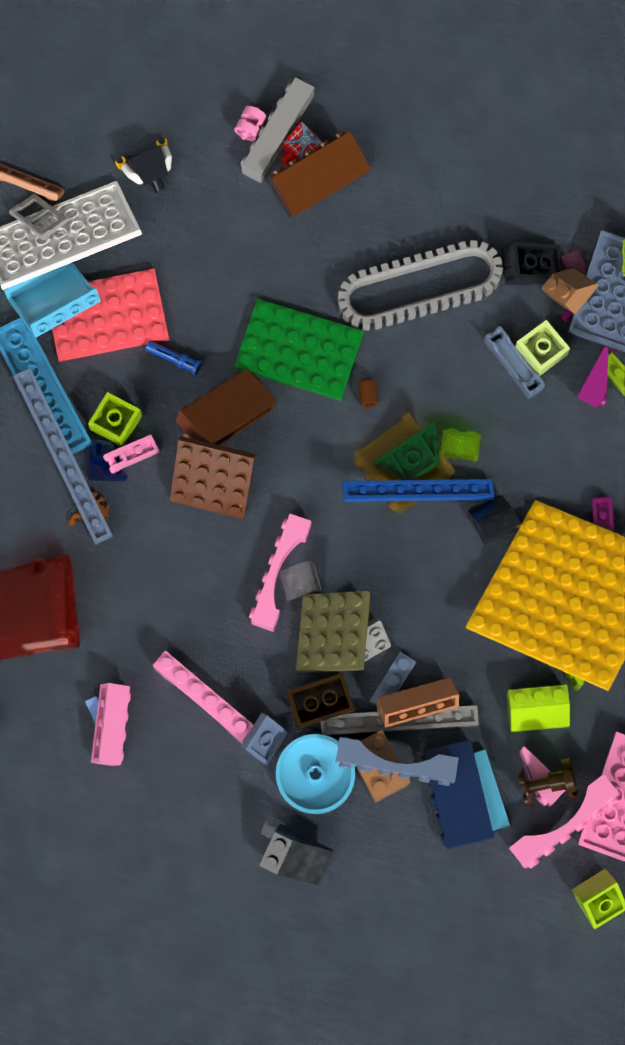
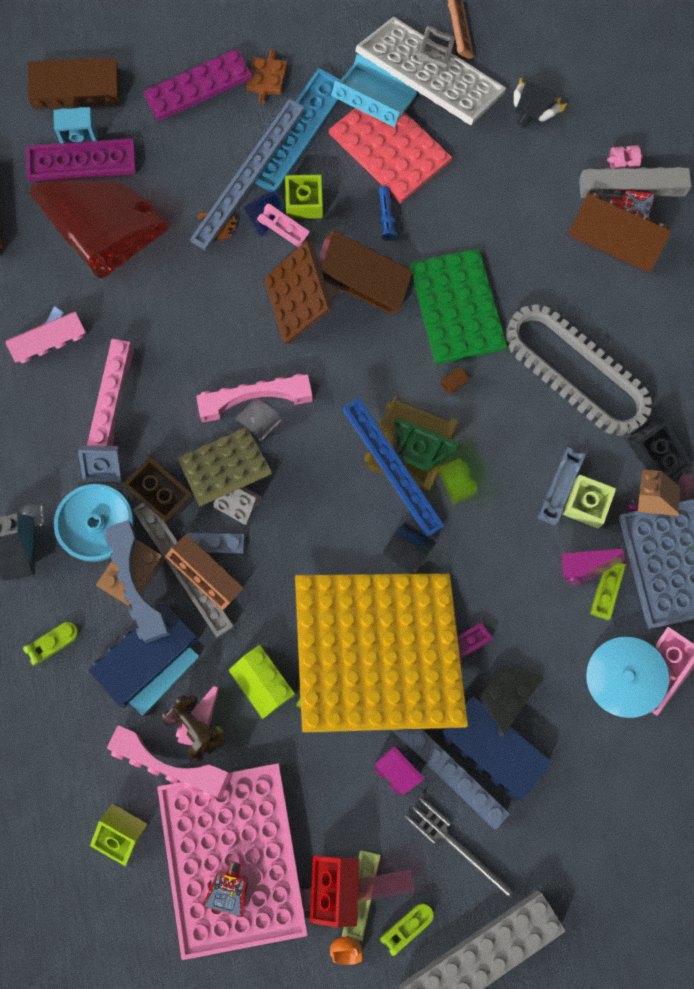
camera: 55 degrees right, 0 degrees up
none -> lime plate [23,622,79,666]

